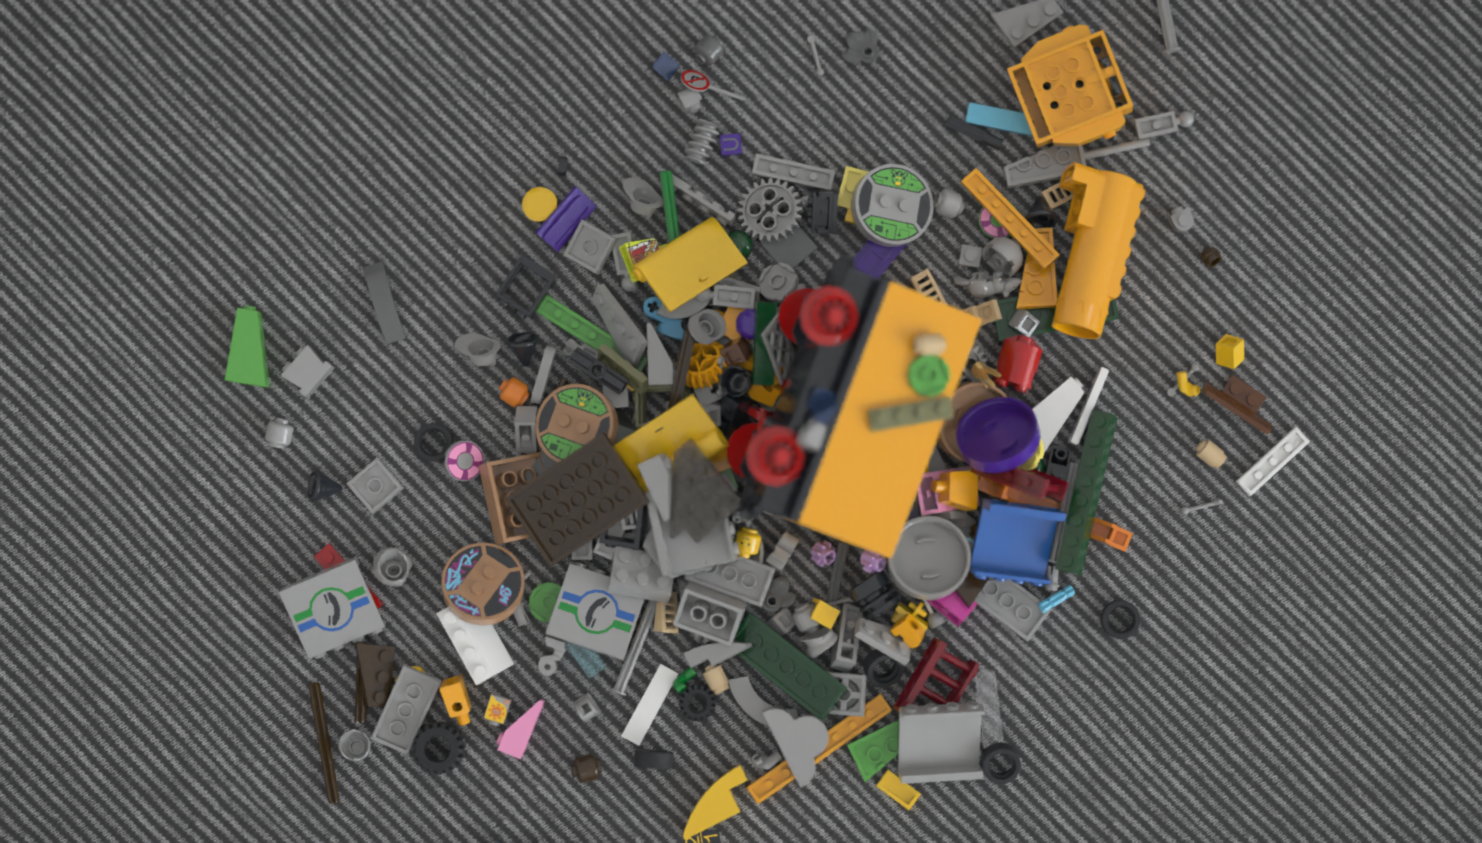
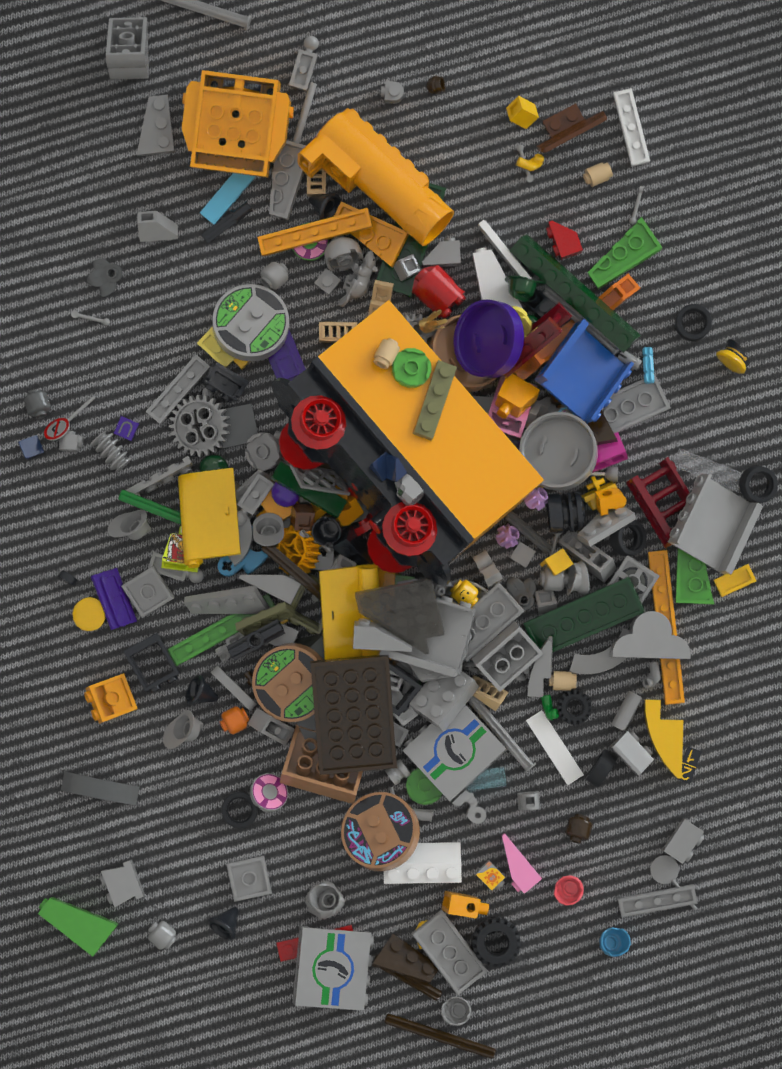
camera: 60 degrees left, 0 degrees up
none -> light orange plate [84,673,138,724]
none -> light grey slope [137,211,178,242]
none -> light grey wheel [385,759,411,786]
none -> light grey slope [422,238,461,268]
none -> dark green piece [505,276,546,302]
none -> light grey tile [510,542,536,568]
none -> red slope [546,221,583,260]
none -> coral hair [554,875,584,906]
none -> bright green wing [588,217,662,290]
none -> light grey slope [609,731,654,776]
none -> light grey brick [611,691,642,732]
none -> yellow piece [716,339,749,374]

